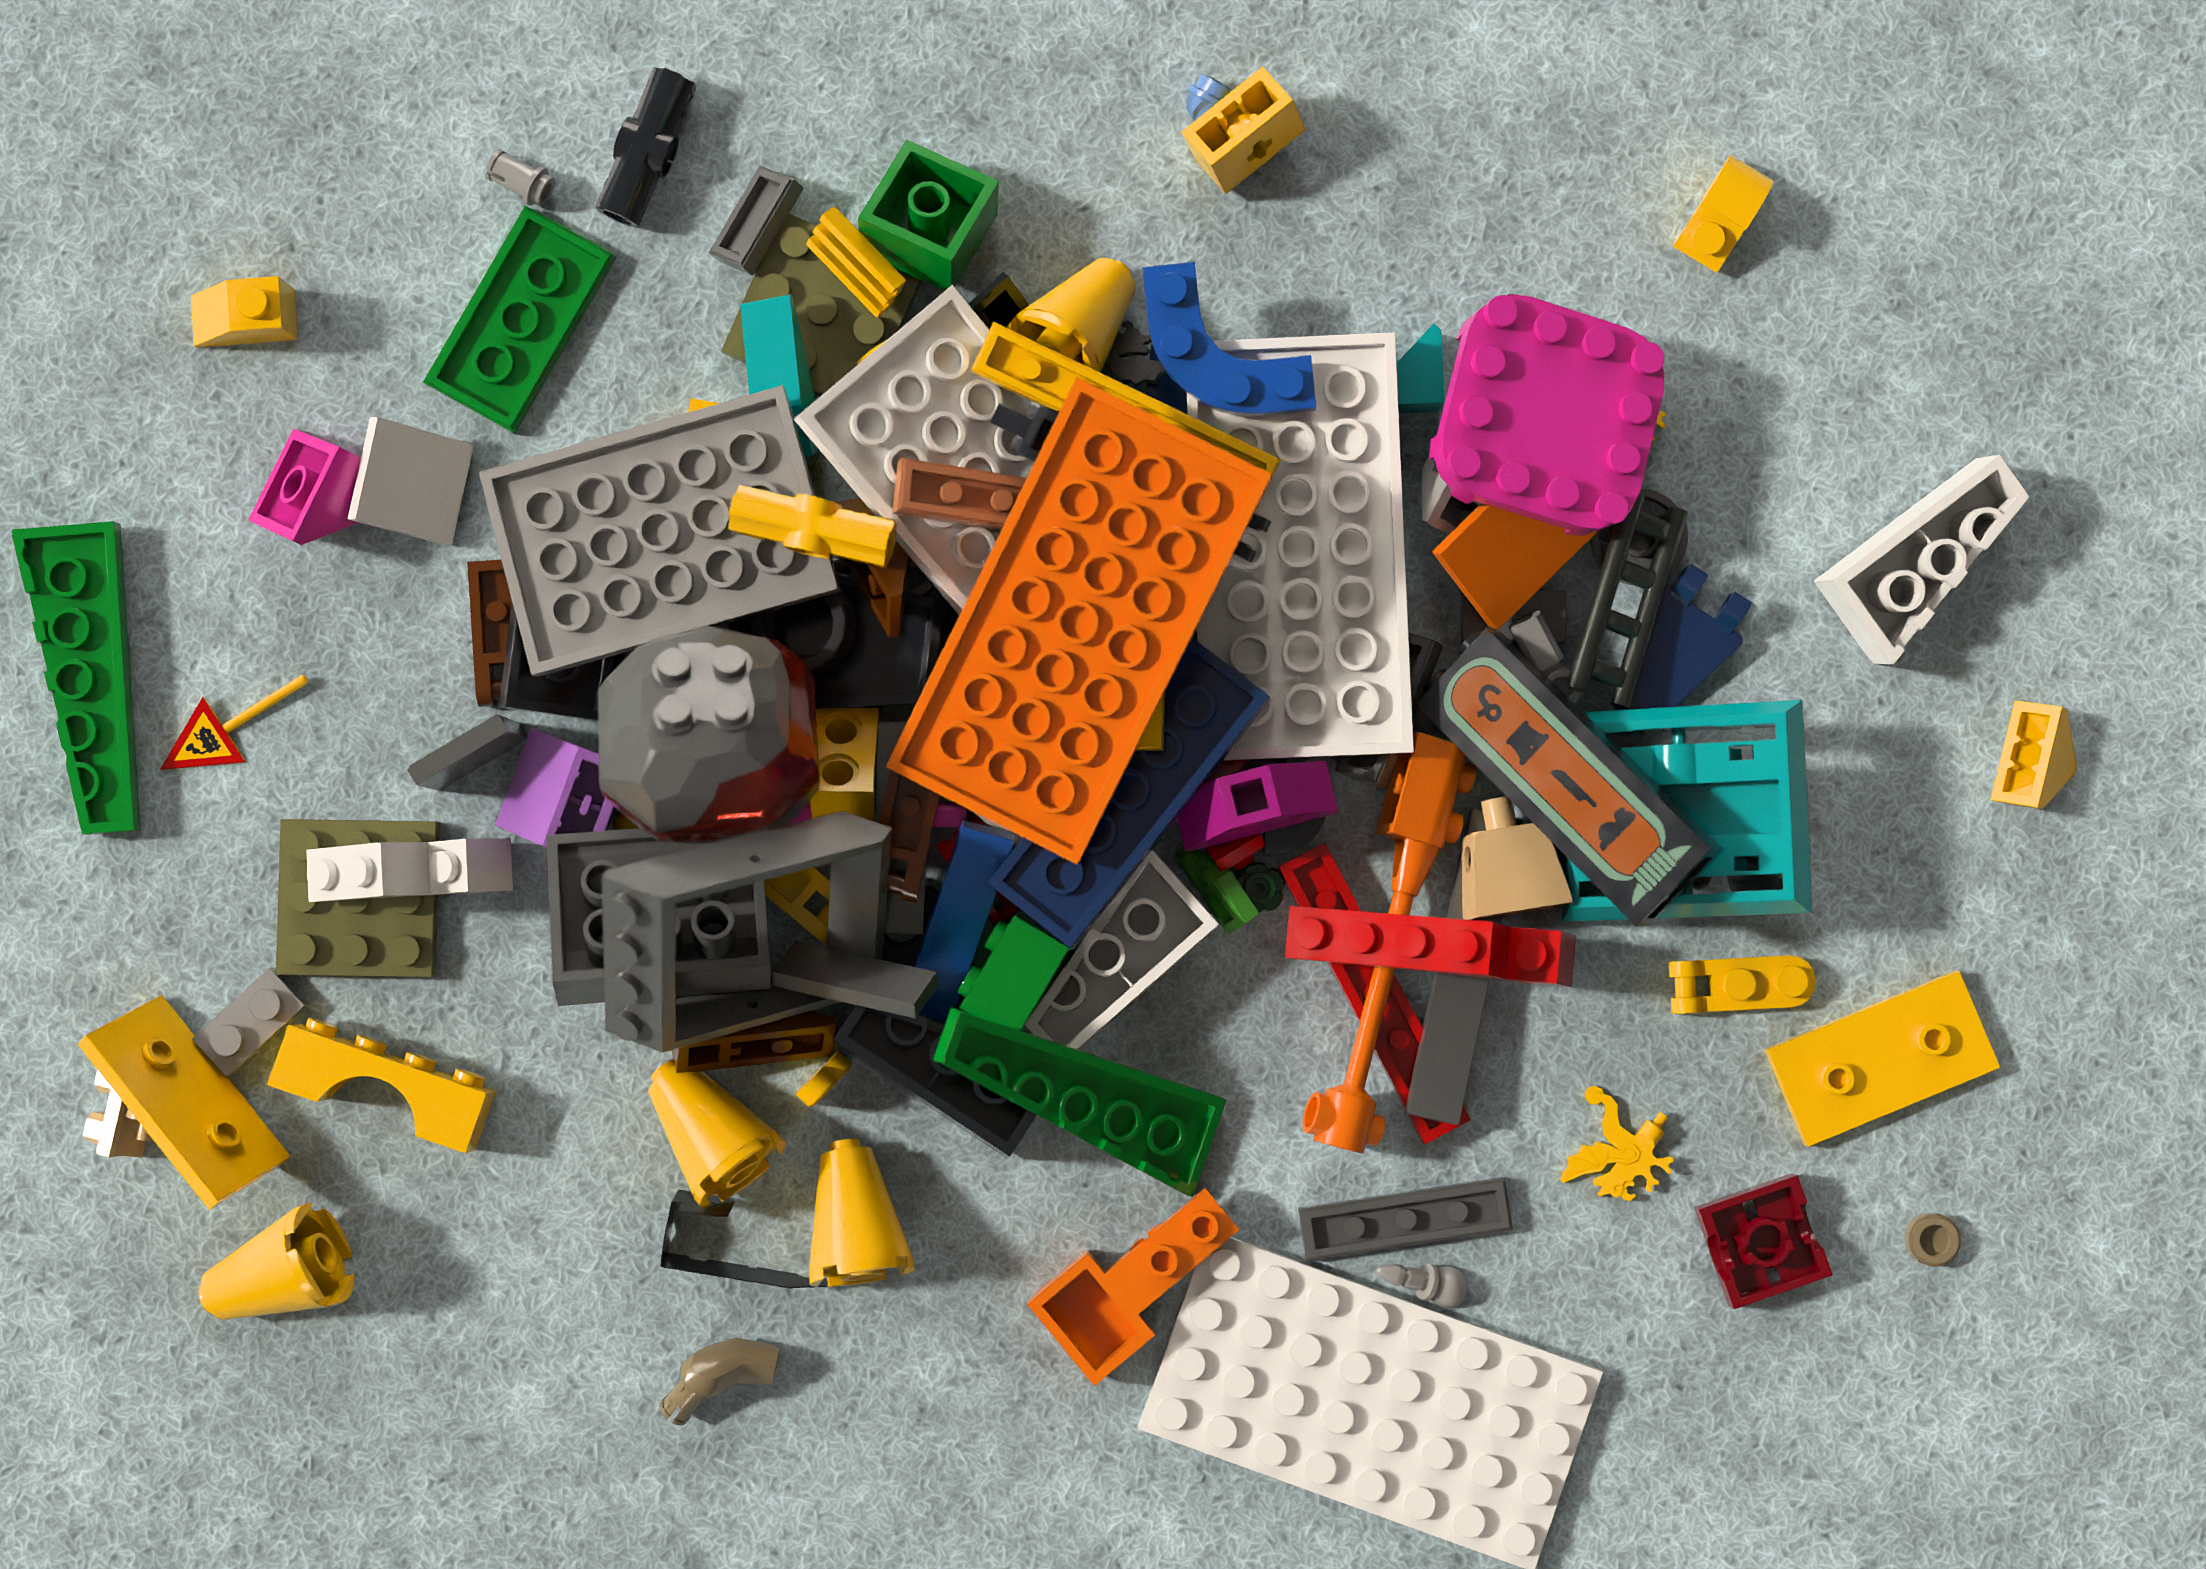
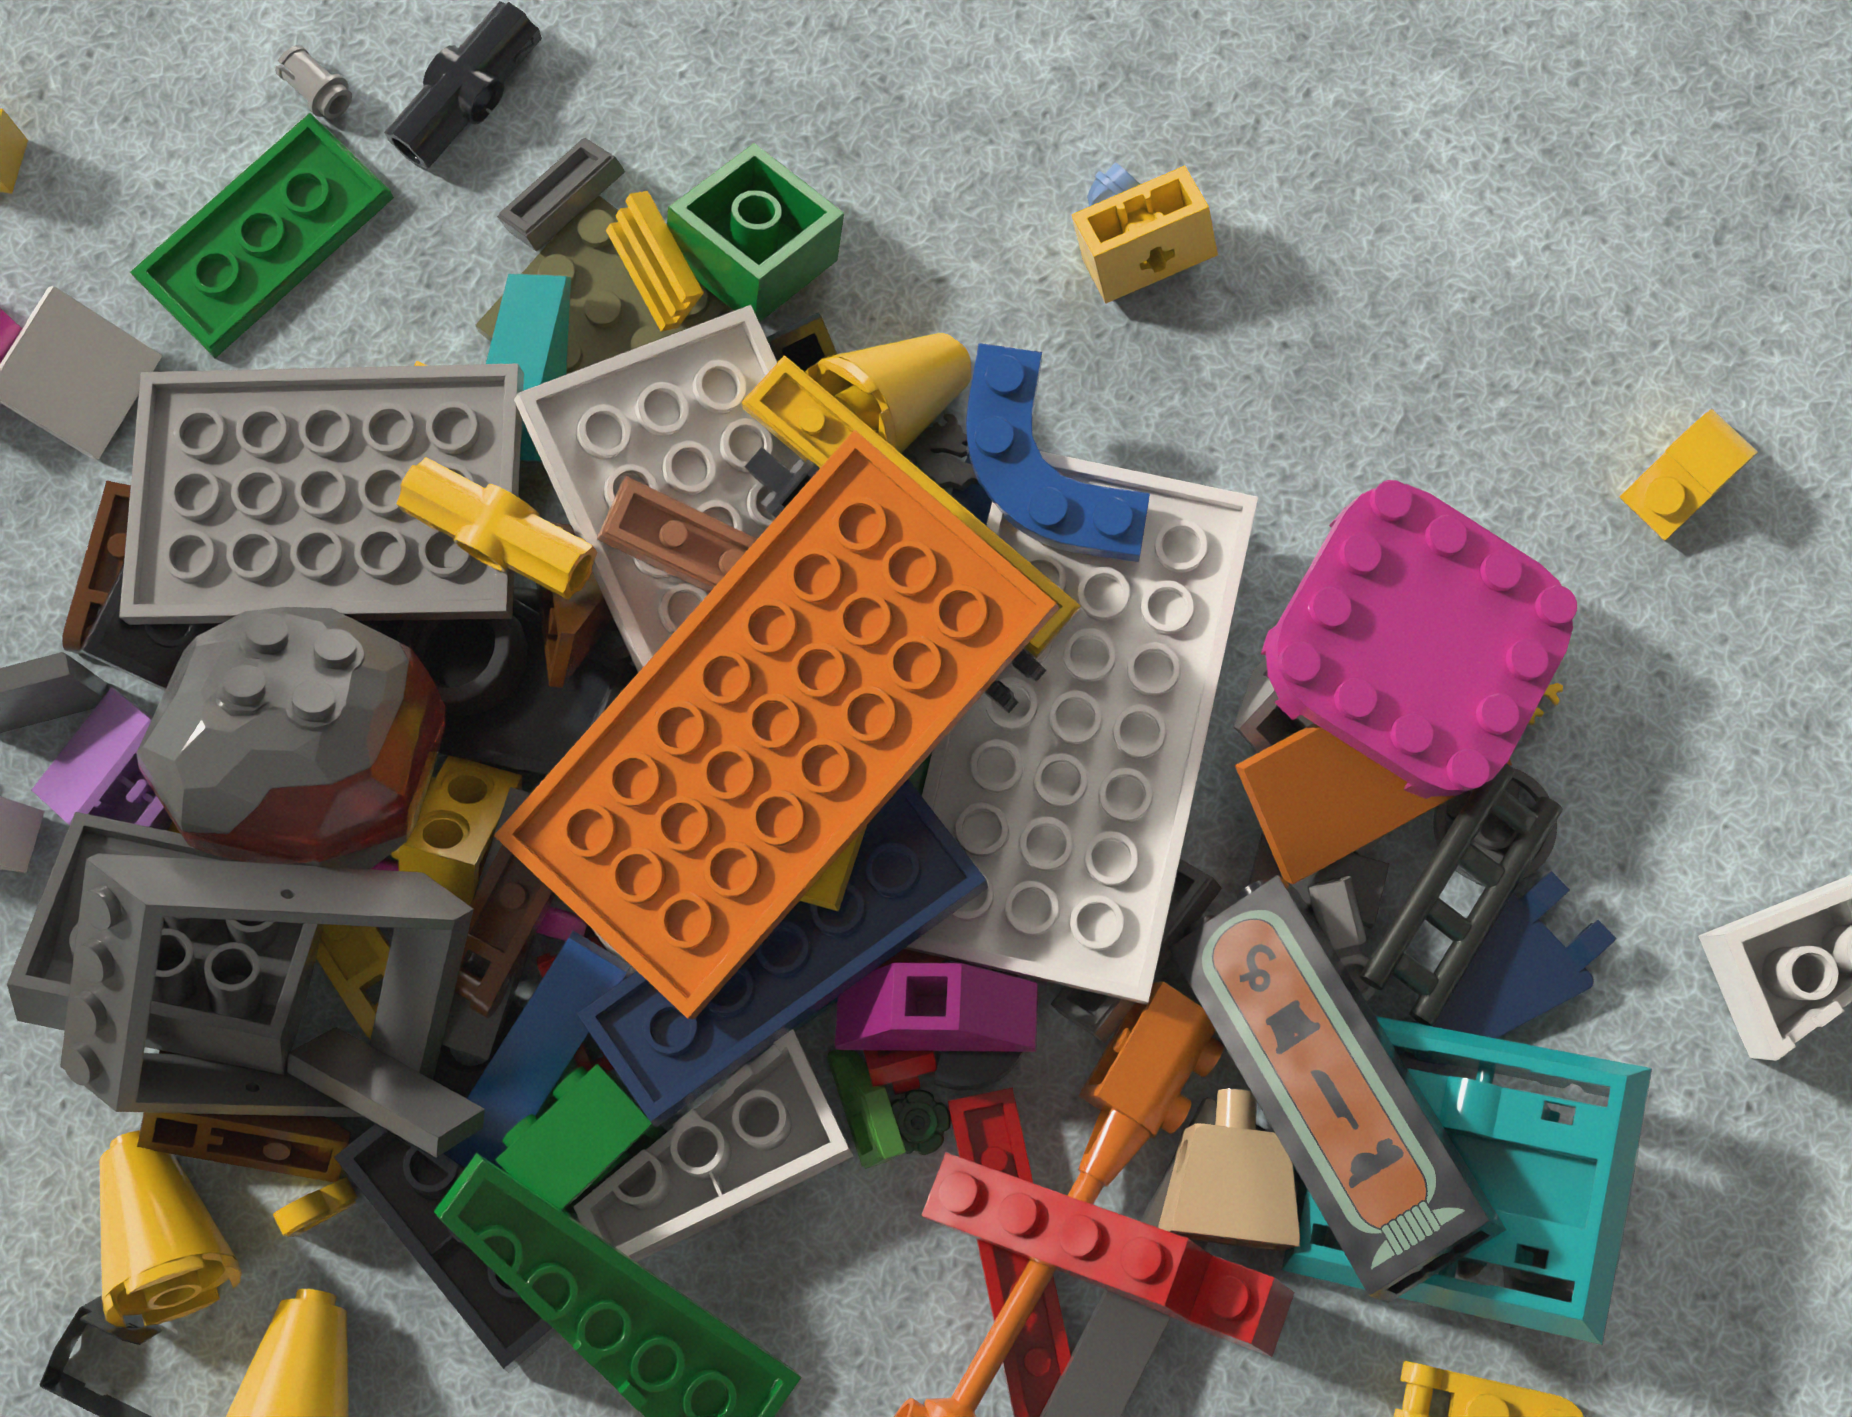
camera: 20 degrees right, 10 degrees down
teal slope [1396,323,1445,413] -> none

